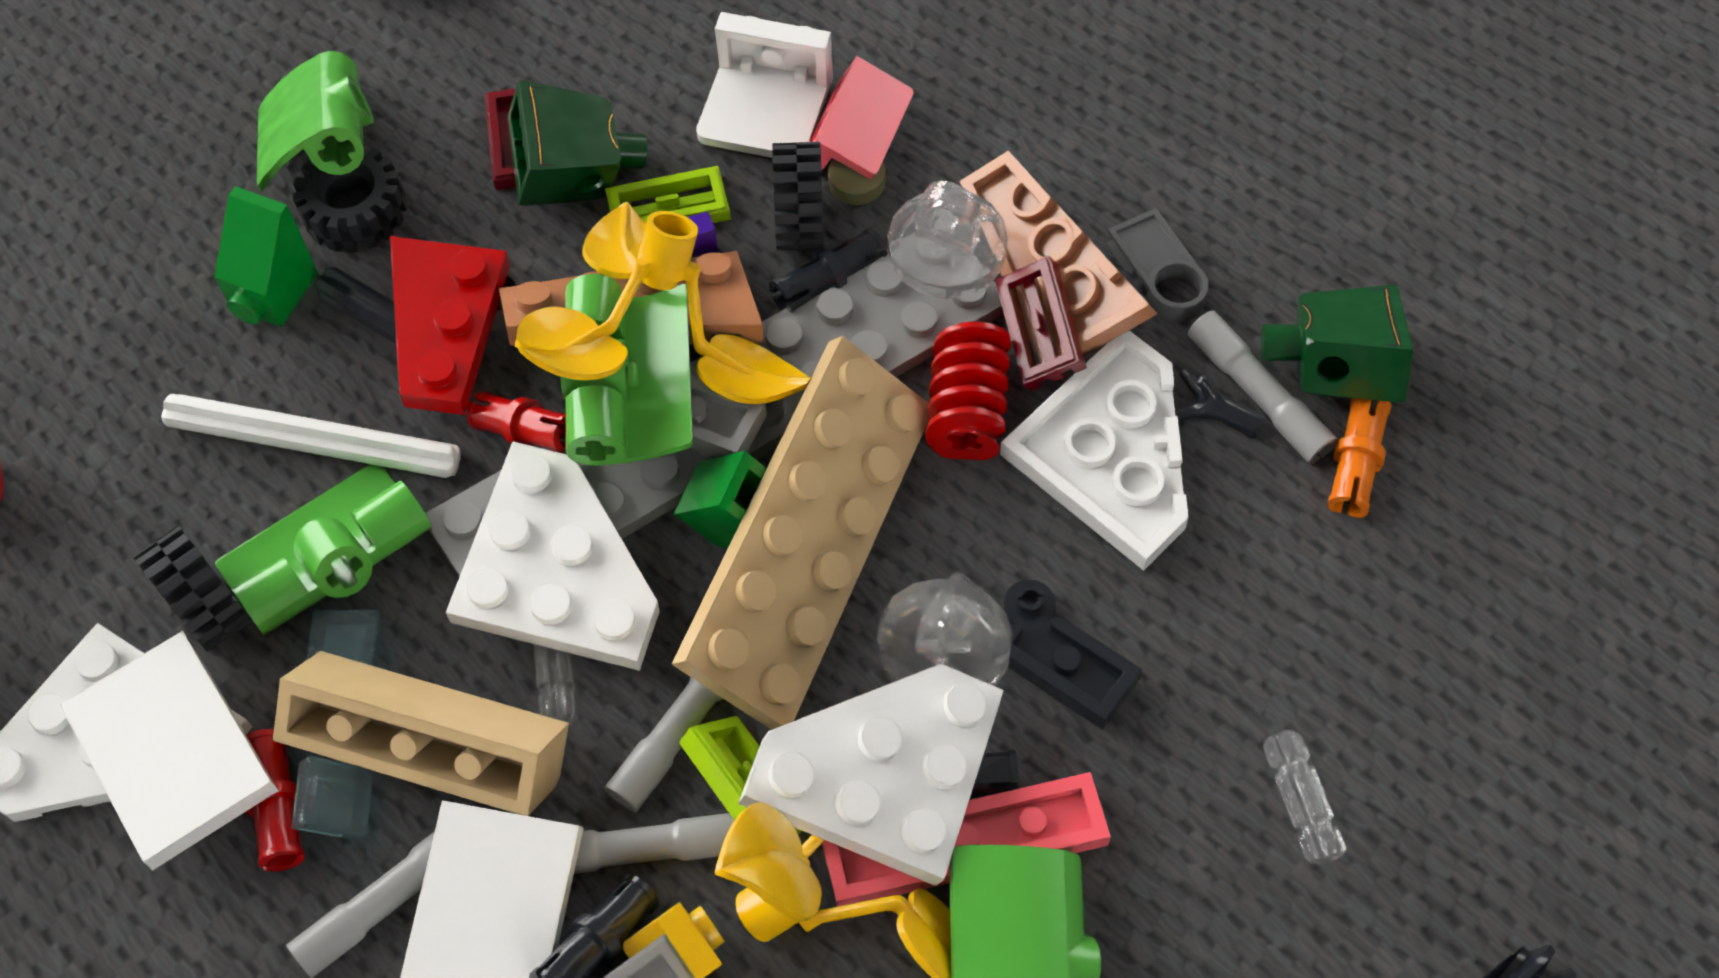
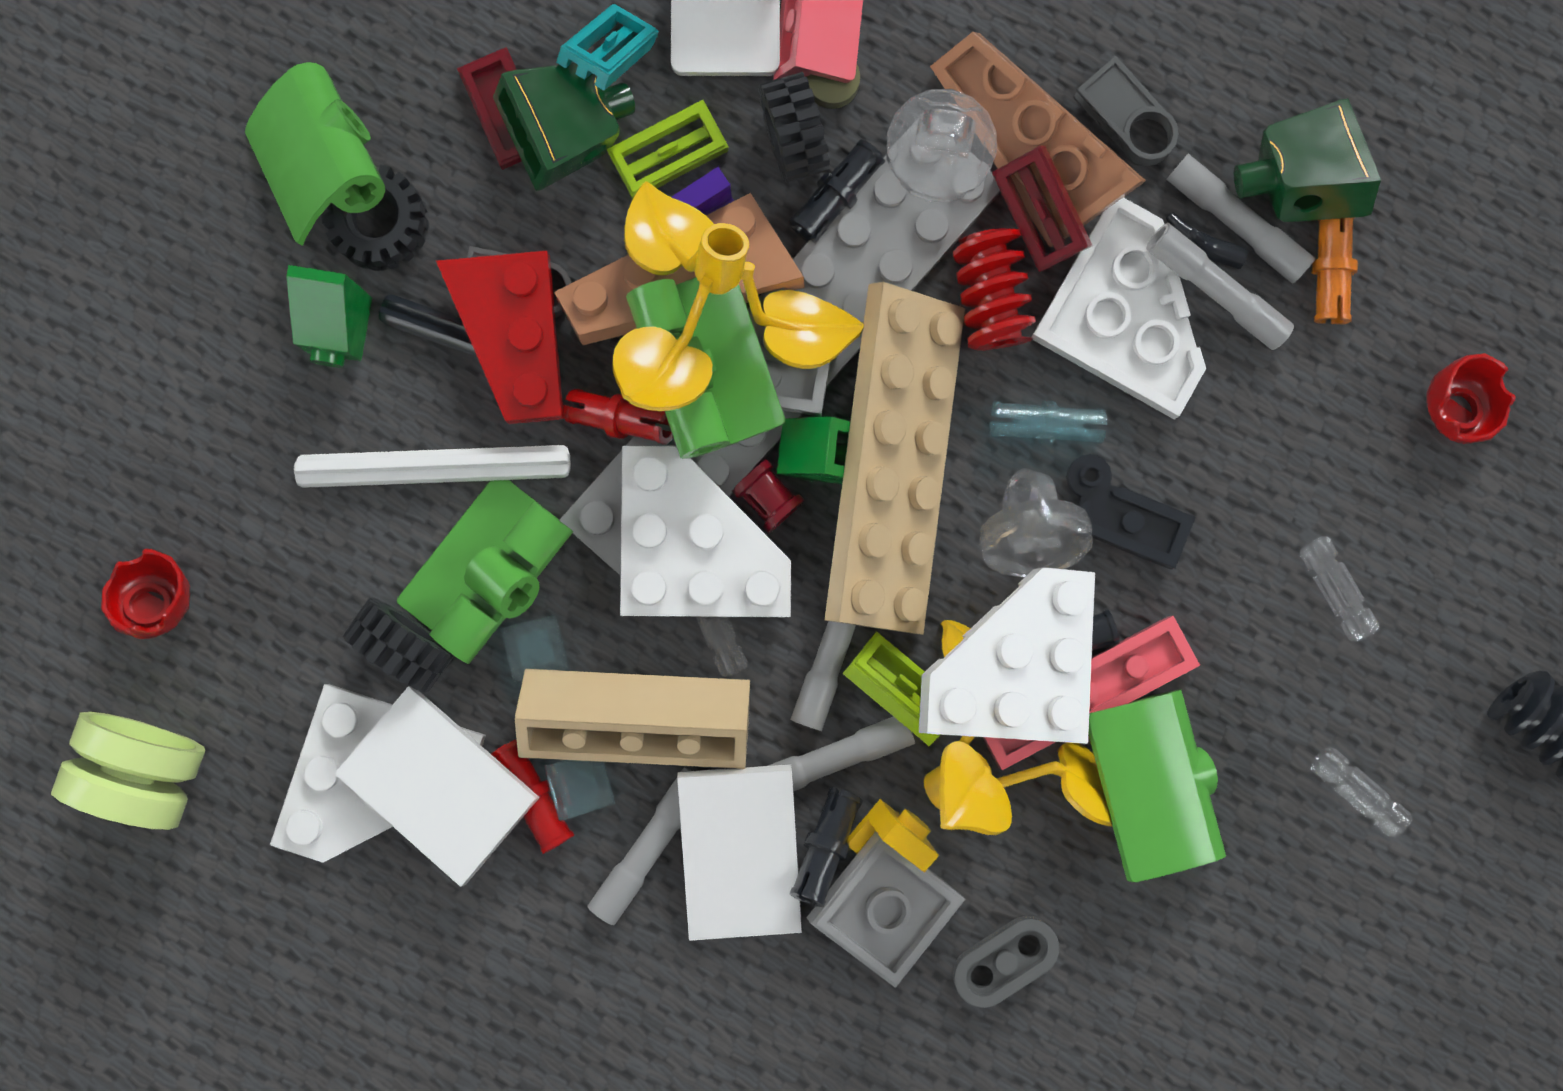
camera: 15 degrees left, 25 degrees up
none -> teal tile [556,4,659,90]
none -> dark red bush [732,460,805,534]
none -> clear light blue pin [990,400,1107,445]
none -> light grey piece [1146,223,1294,350]
none -> red hair [1426,353,1516,445]

